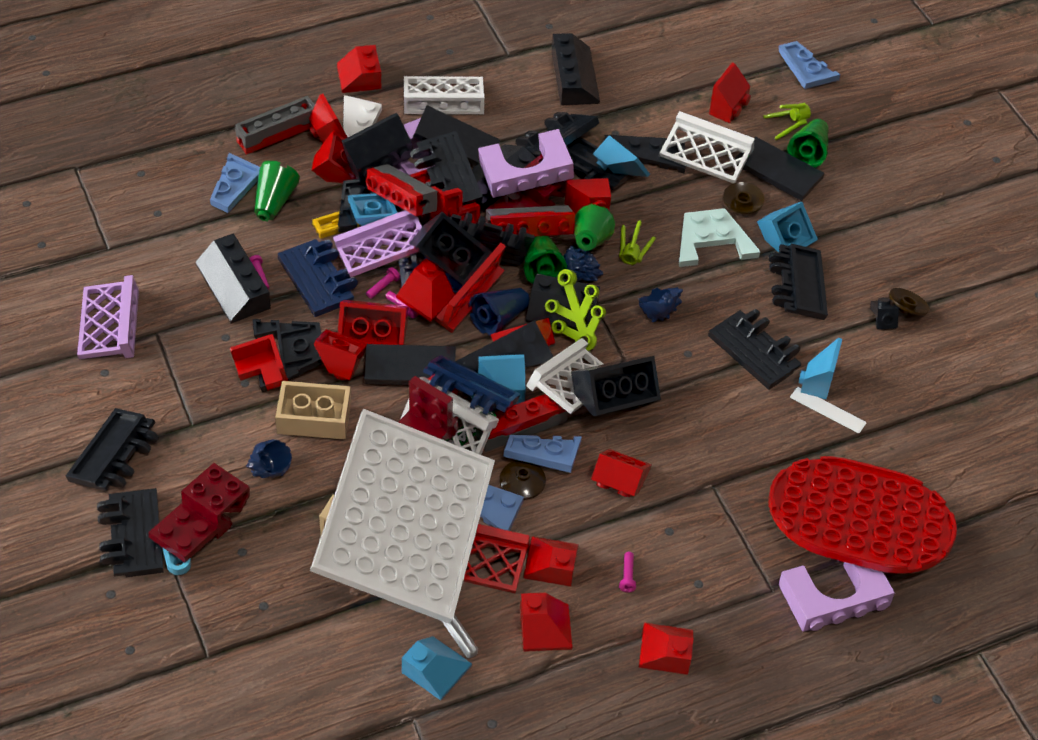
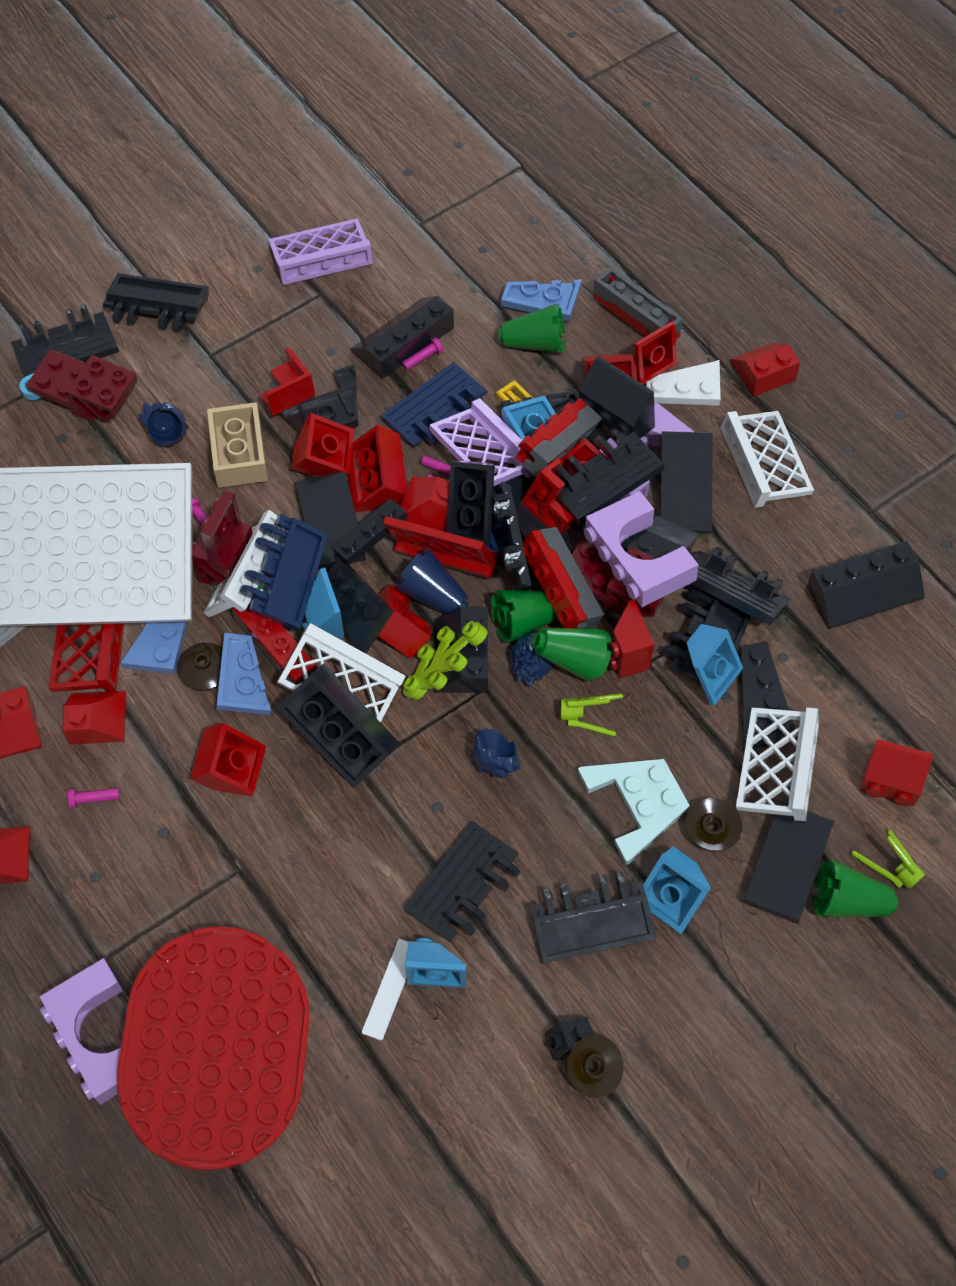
camera: 80 degrees right, 10 degrees up
none -> black plate [331,498,408,566]

